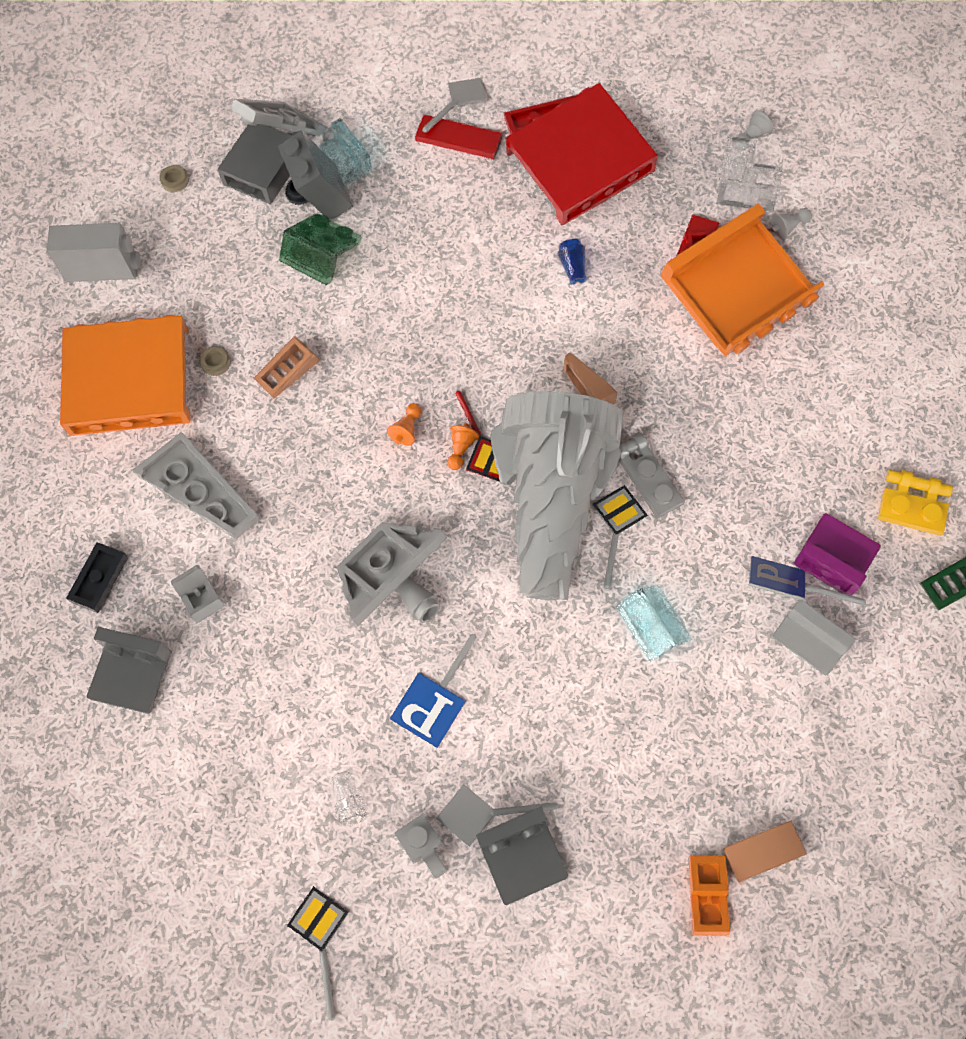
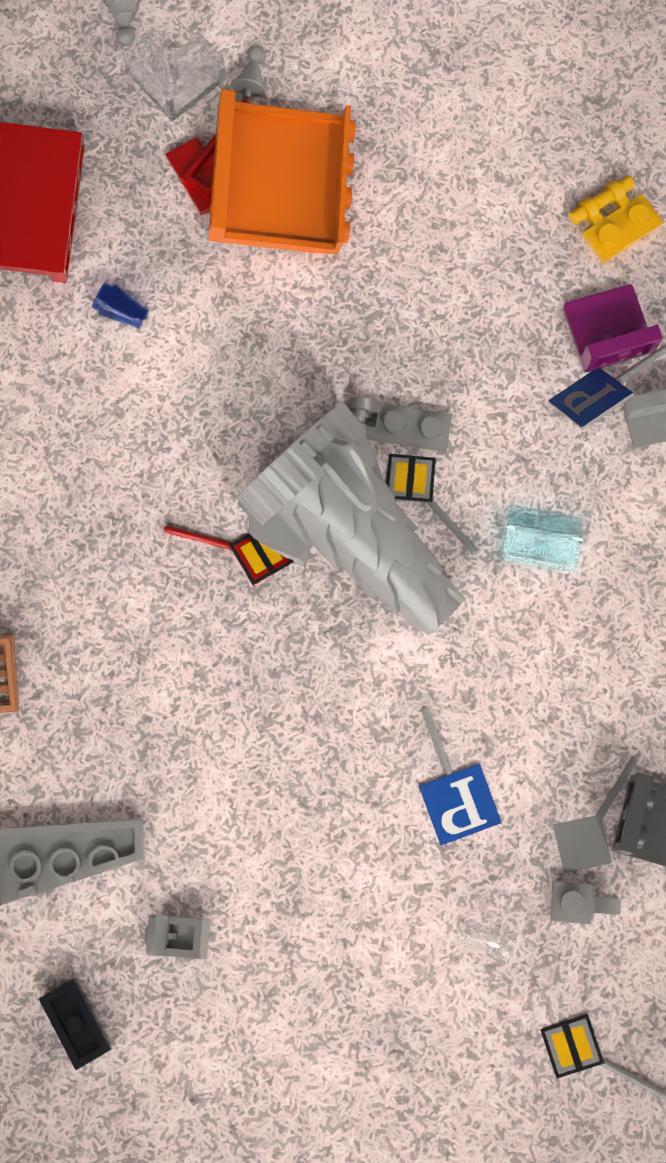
camera: 55 degrees left, 10 degrees up
dark grey bracket [87,627,172,714] -> none
light grey wing [337,522,447,626] -> none
orange piece [387,403,422,446] -> none
light grey cone [395,576,440,623] -> none
orange piece [447,423,479,470] -> none
nougat slope [563,352,617,404] -> none

